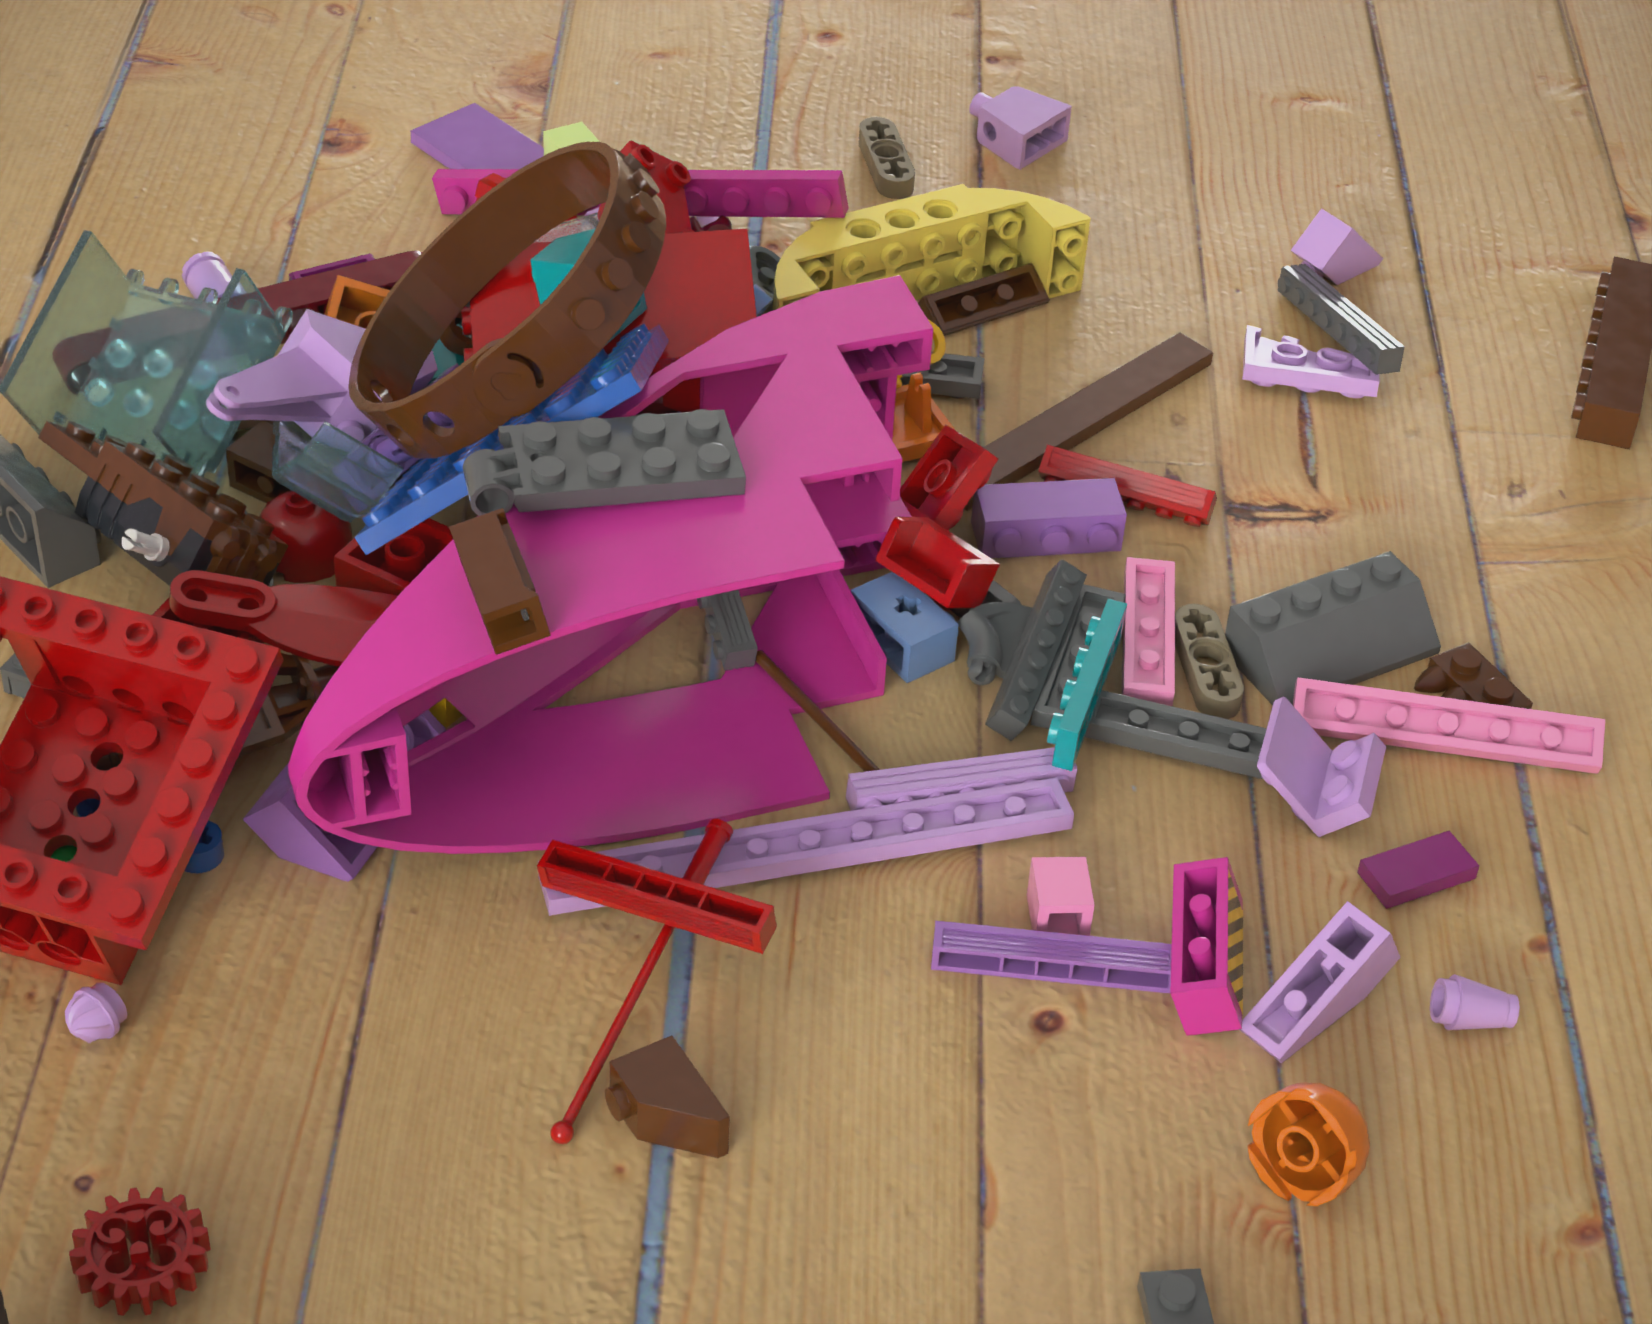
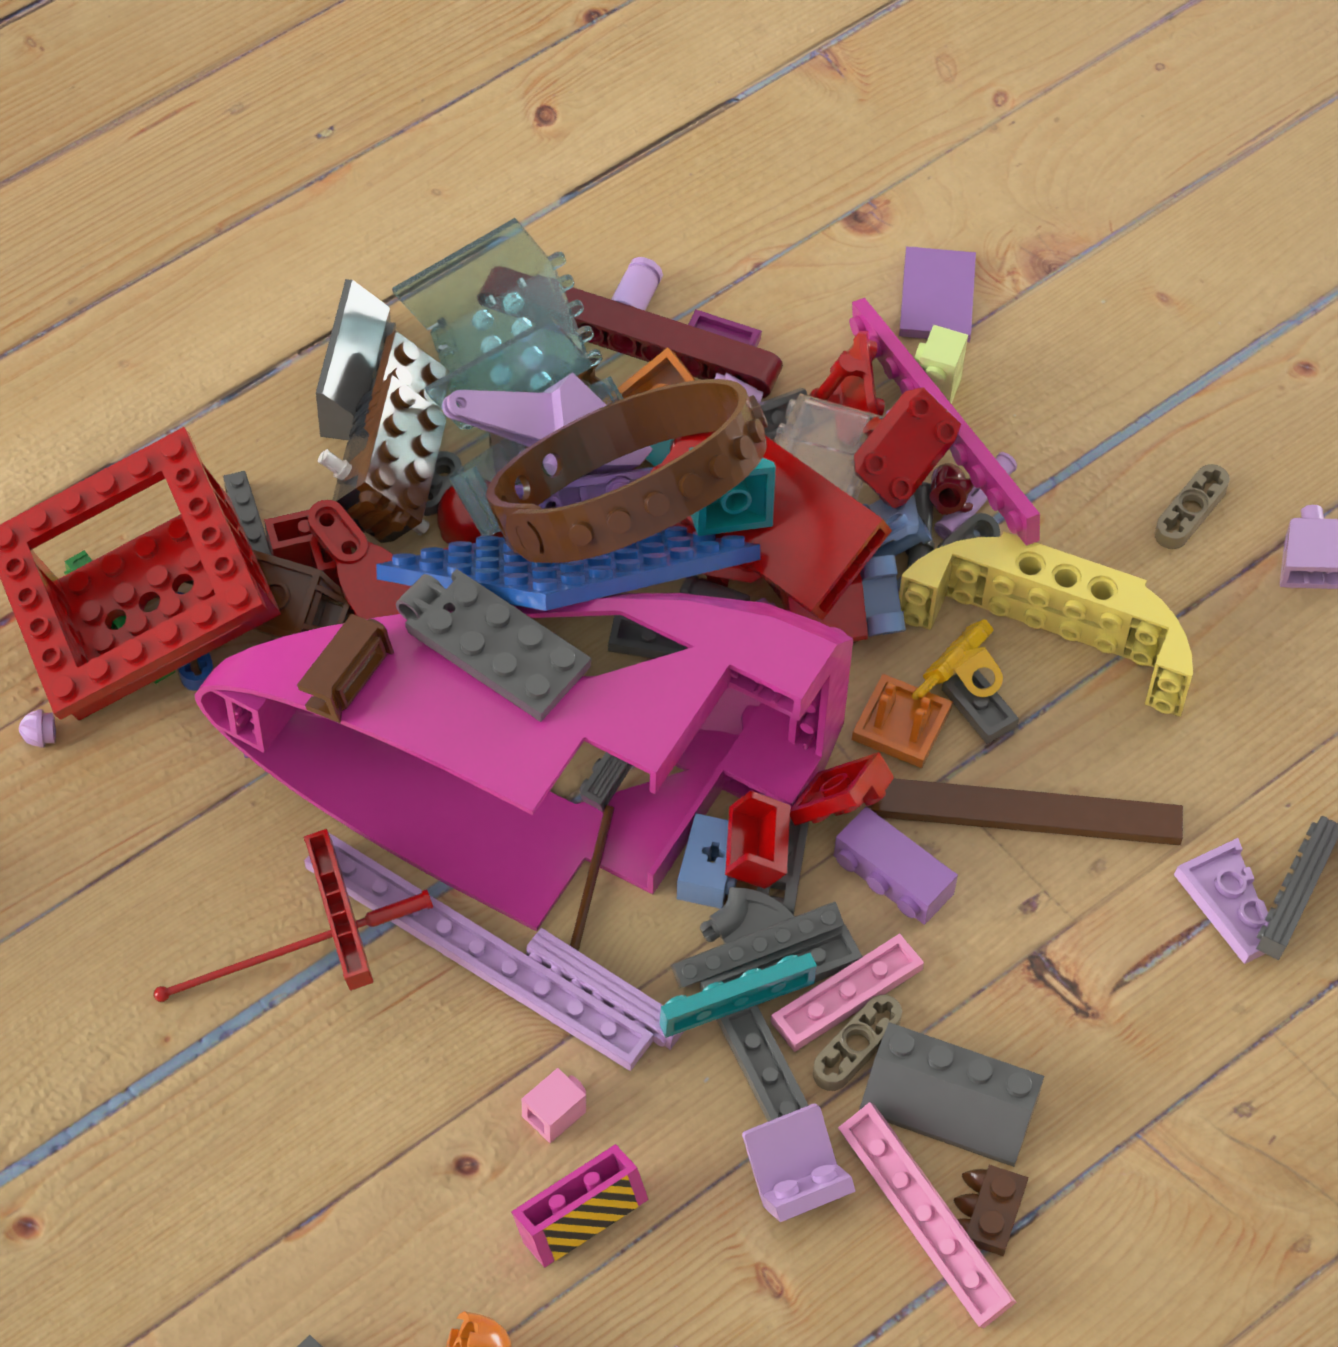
camera: 50 degrees right, 15 degrees up
reddish brown slope [605,1035,730,1158] -> none
reddish brown slope [918,263,1050,336] -> none
medium lavender piece [931,921,1172,993] -> none
red piece [1038,444,1217,527] -> none
lavender slope [1239,901,1401,1063] -> none
magenta tile [1357,830,1479,909] -> none

